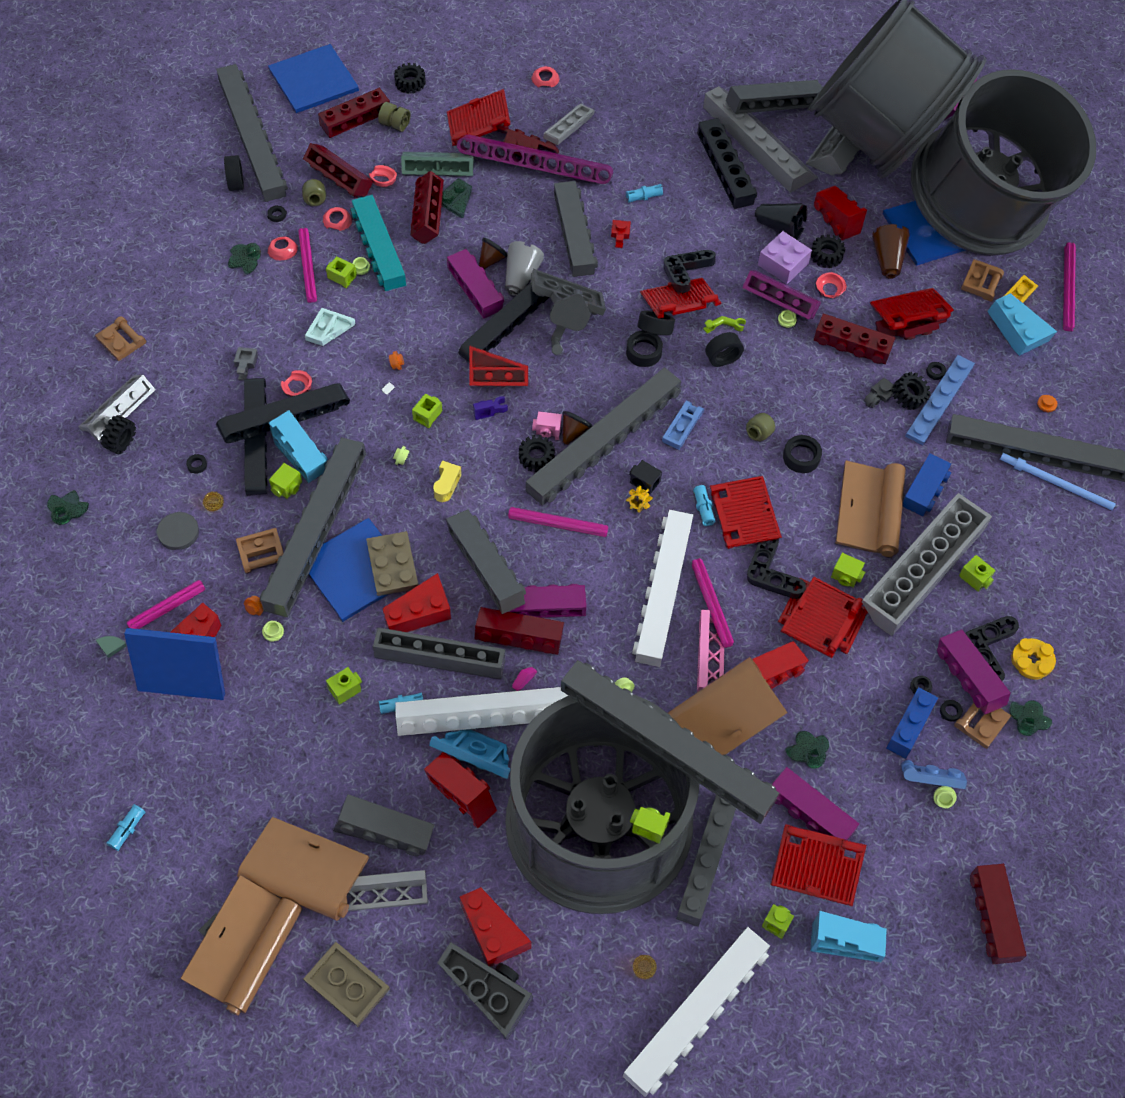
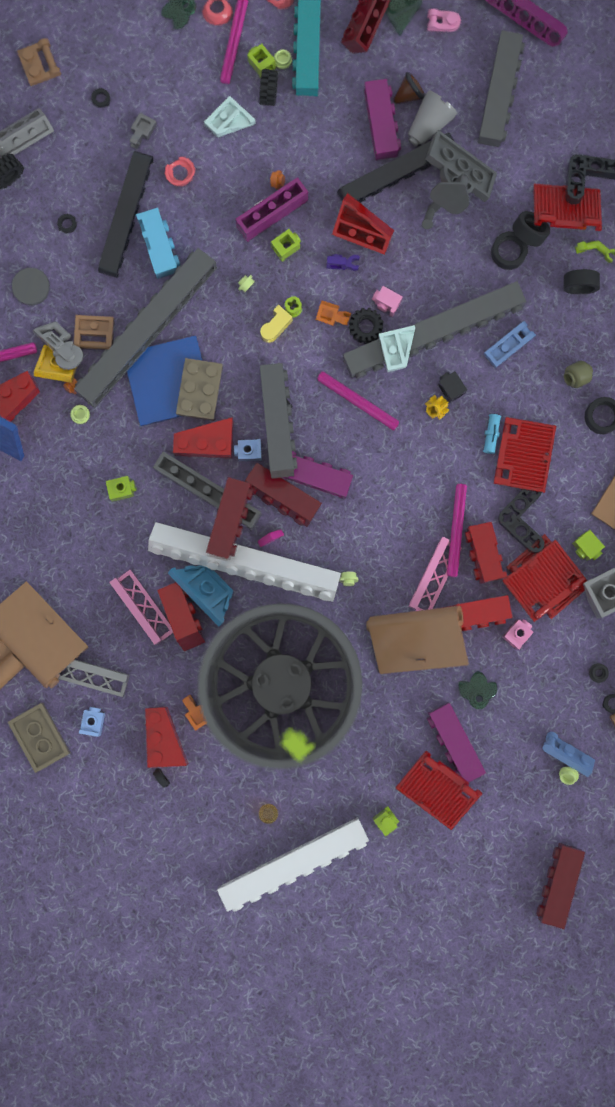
camera: 25 degrees right, 25 degrees up
clear yellow plate [203,491,224,511] -> none
black beam [216,383,350,443] -> none
lime brick [269,463,302,499] -> none
dark grey wedge [333,794,435,856] -> none
medium azure pin [379,692,423,715] -> none
dark grey wedge [437,942,533,1040] -> none
dark grey brick [561,660,779,824] -> none
reddish brown hat [562,411,592,445] -> none
red plate [611,220,631,248] -> none
medium azure pin [626,184,663,203] -> none
white brick [632,510,693,667] -> none
dark grey brick [676,795,736,927] -> none
medium azure wedge [810,911,887,962] -> none
blue brick [886,687,938,759] -> none
none -> light grey piece [33,321,84,370]
none -> yellow tile [34,345,77,383]
none -> light blue brick [79,707,105,737]
none -> black piece [91,88,110,108]
none -> bright pink fence [109,570,173,645]
none -> orange plate [182,695,207,731]
none -> dark red brick [206,477,254,560]
none -> light blue brick [234,439,262,461]
none -> magenta brick [235,177,308,242]
none -> black tyre [259,69,278,106]
none -> lime bush [285,296,302,318]
none -> orange plate [316,300,351,325]
none -> light aqua wing [378,325,415,372]
none -> bright pink plate [427,9,461,32]
none -> red wedge [465,522,508,584]
none -> bright pink brick [502,619,534,650]

